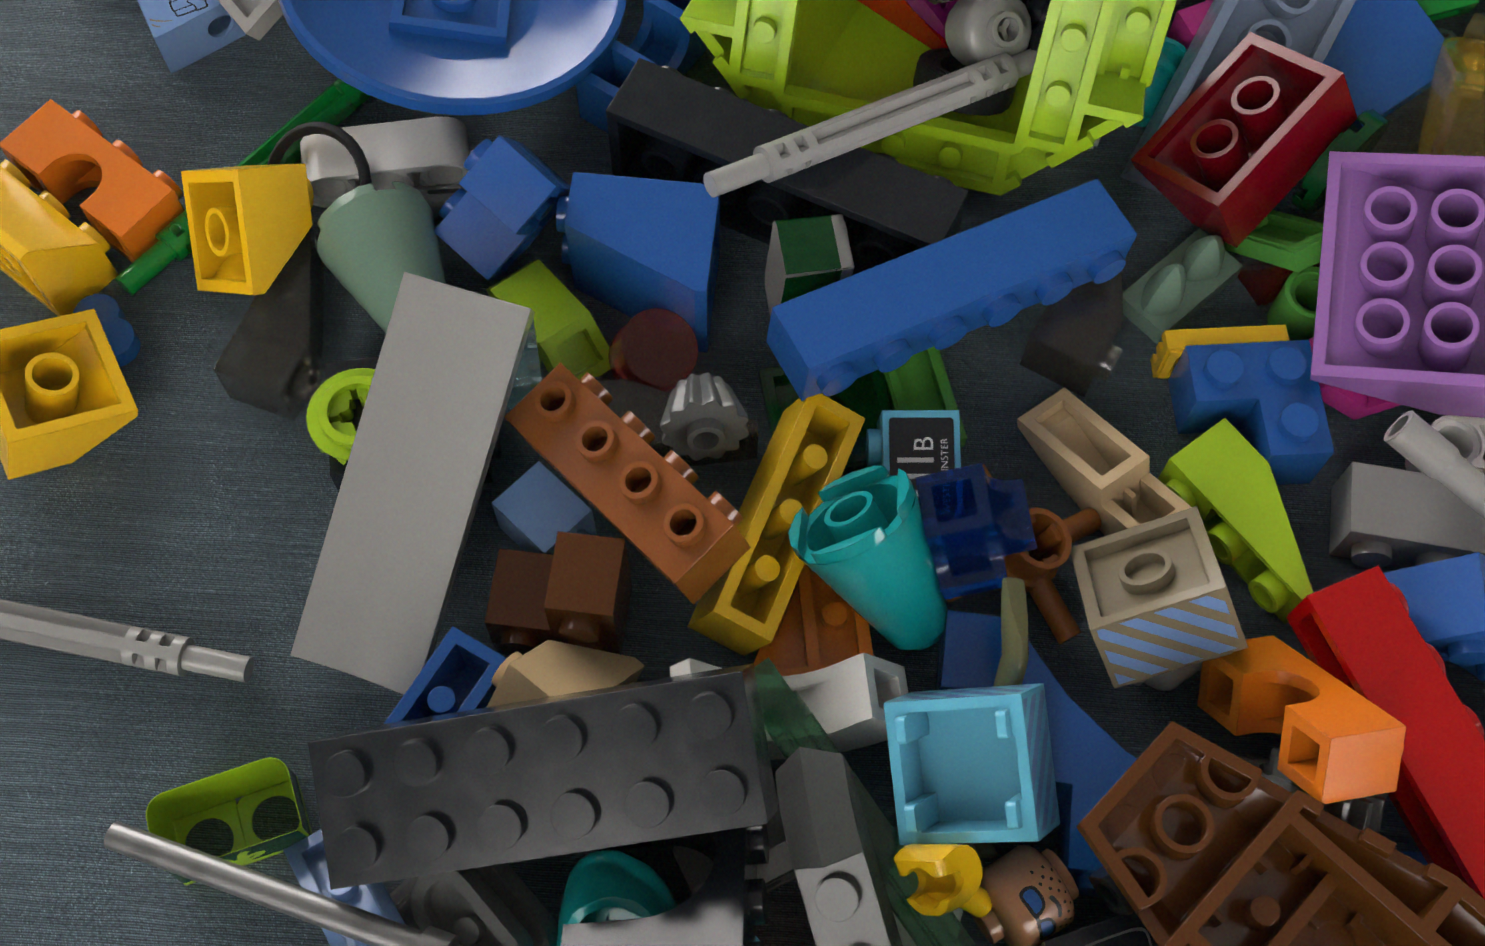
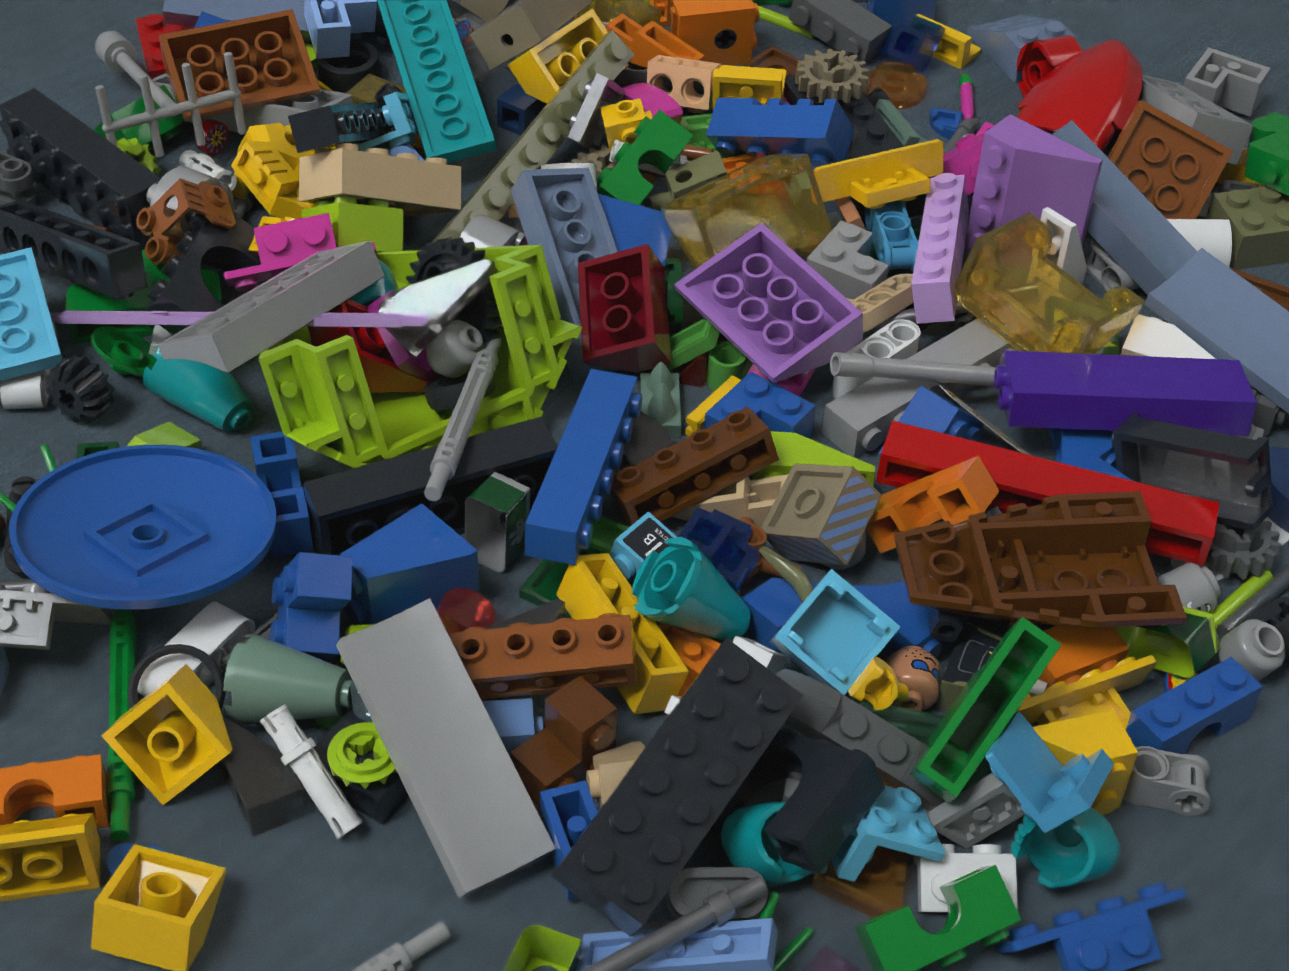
camera: 50 degrees left, 20 degrees down
dark grey piece [660,373,749,461] -> none
none -> white pin [260,704,363,839]
none -> reddish brown brick [610,407,779,526]

